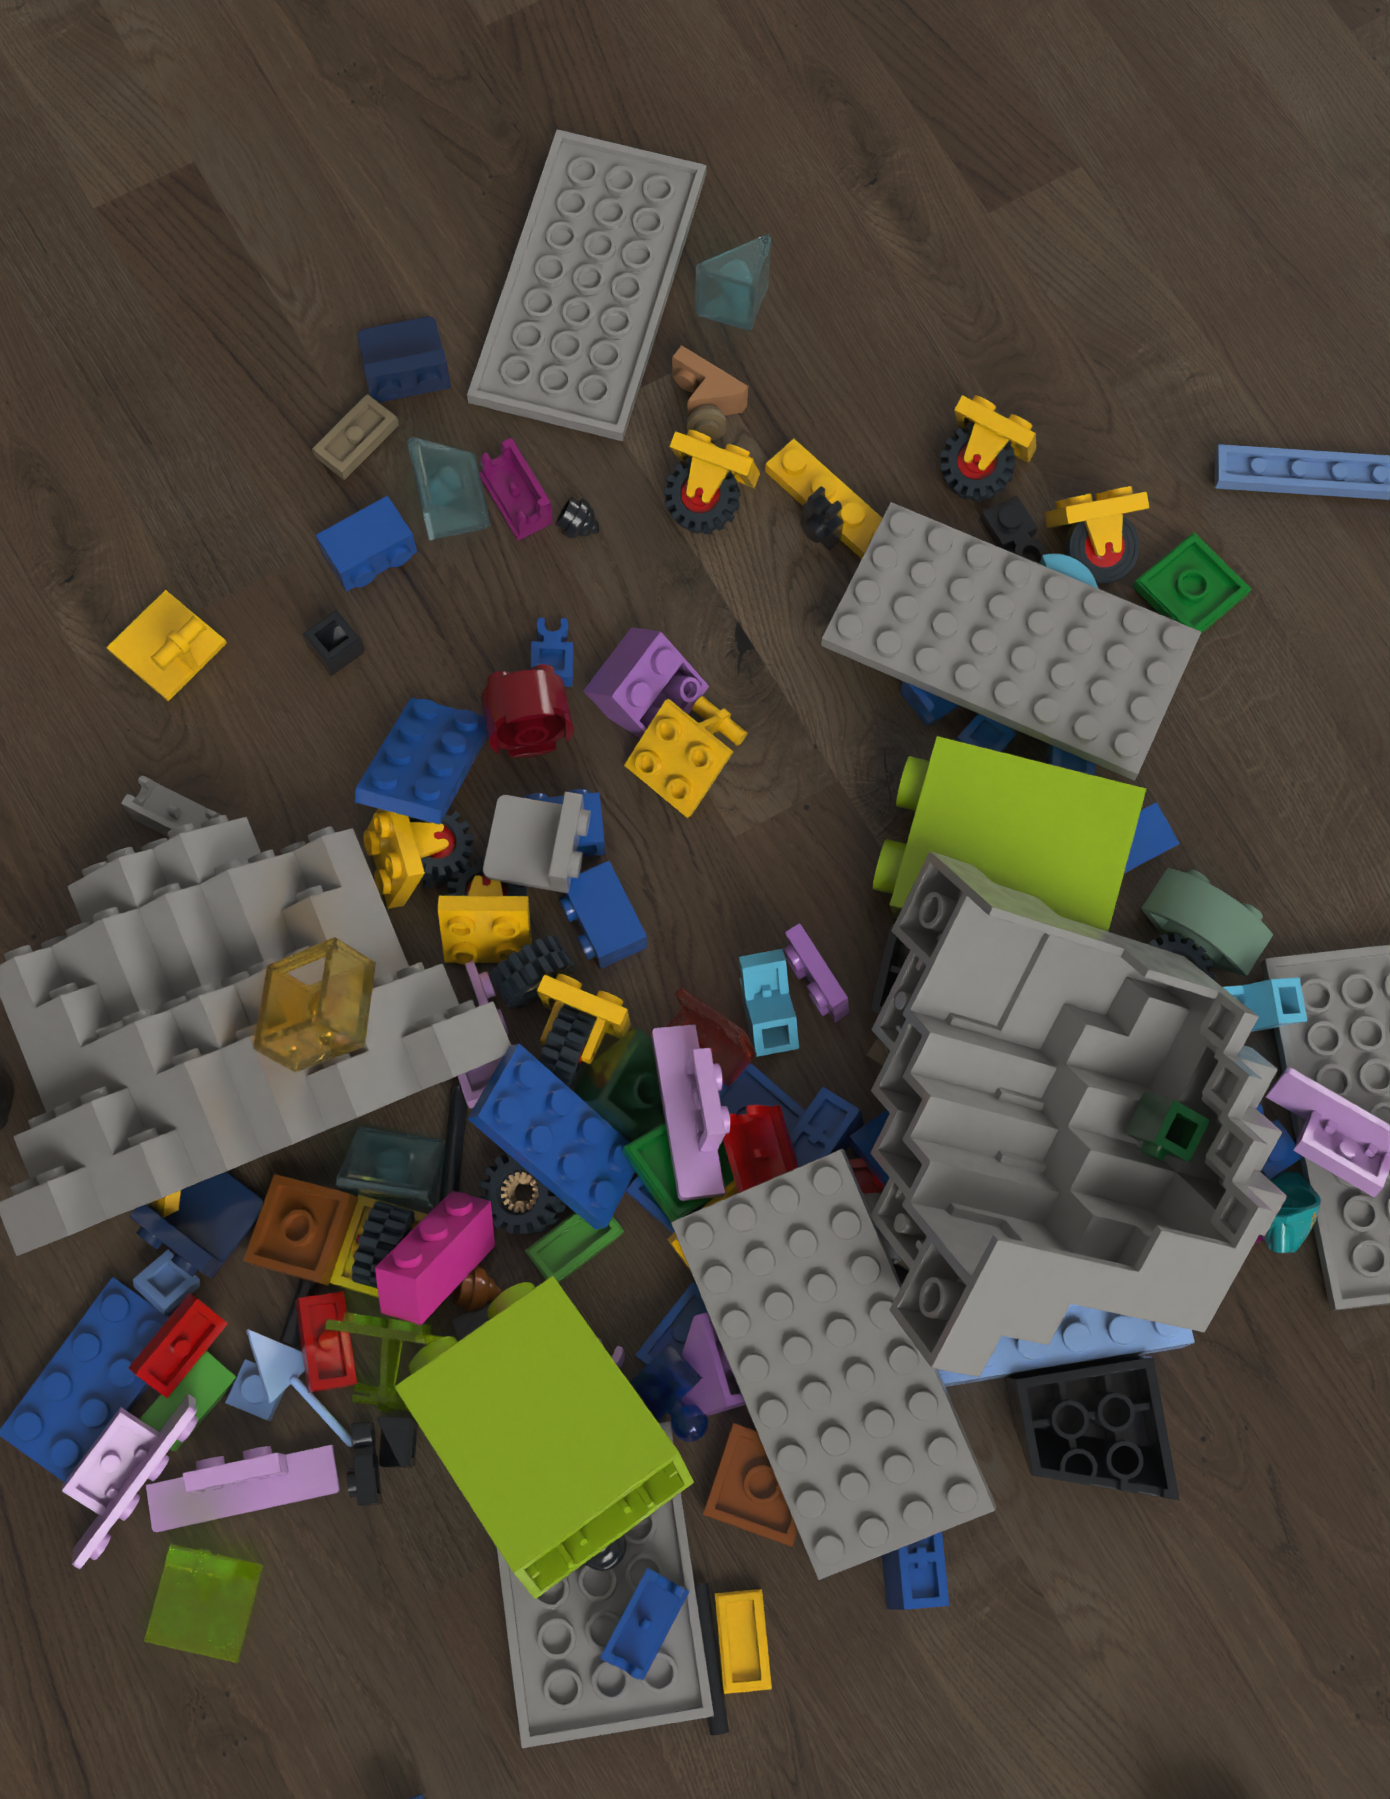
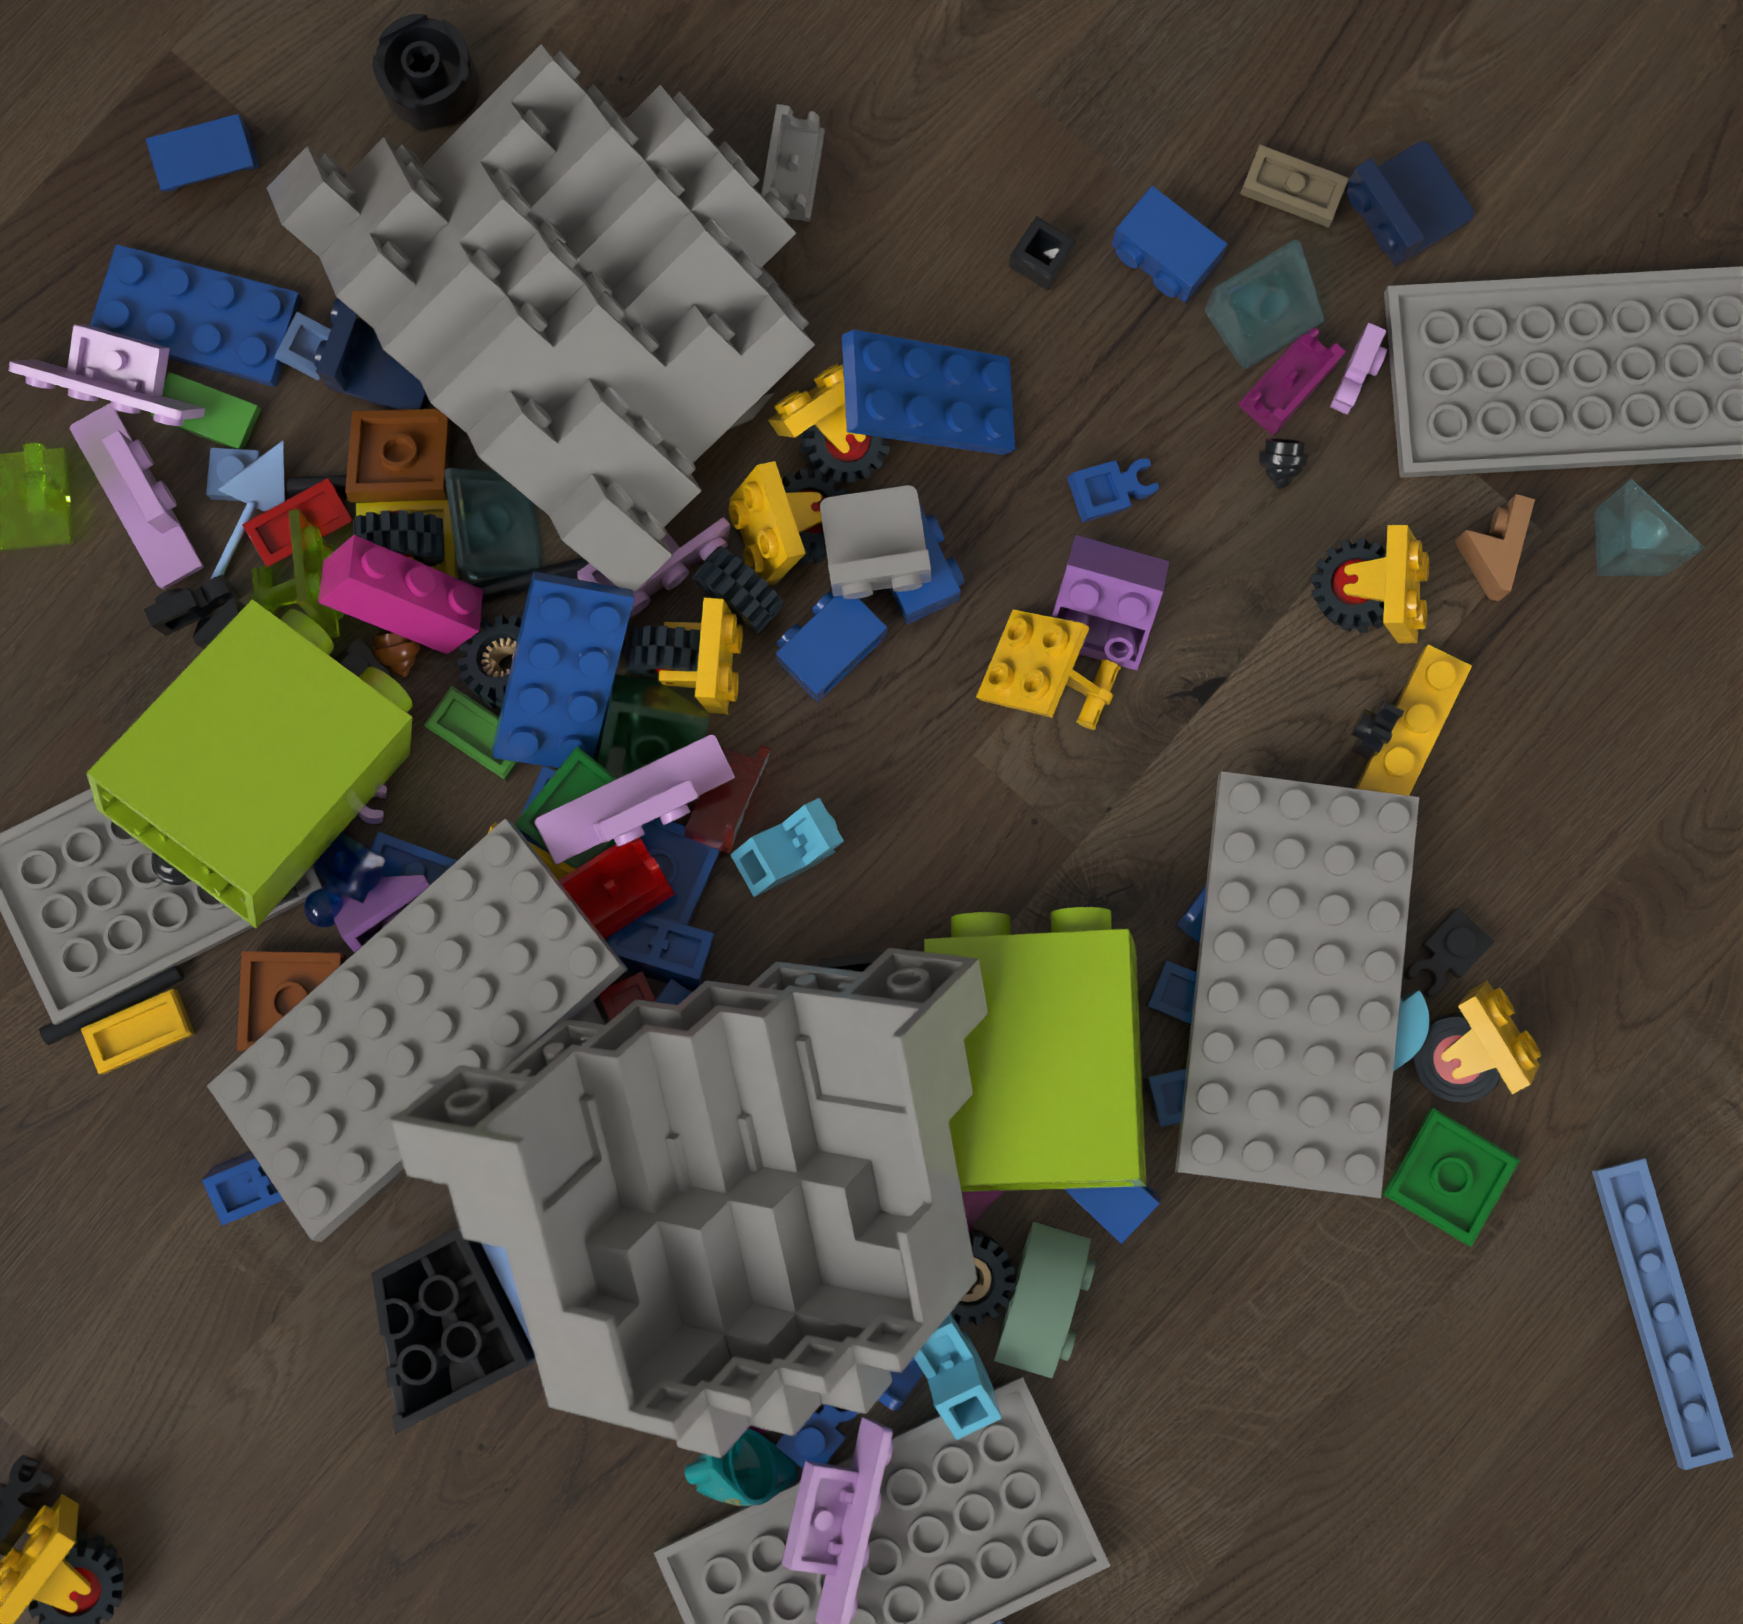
camera: 75 degrees right, 10 degrees up
yellow plate [106,590,227,701] -> none
red plate [128,1293,228,1398] -> none
clear yellow piece [253,937,376,1073] -> none
dark red brick [481,664,574,758] -> none
blue hinge [600,1567,690,1680] -> none
dark tan plate [686,404,727,441] -> none
medium lavender plate [783,923,850,1023] -> none
plate [940,395,1036,502] -> none
dark green brick [1124,1091,1210,1162] -> none
none -> lavender plate [1330,323,1388,415]

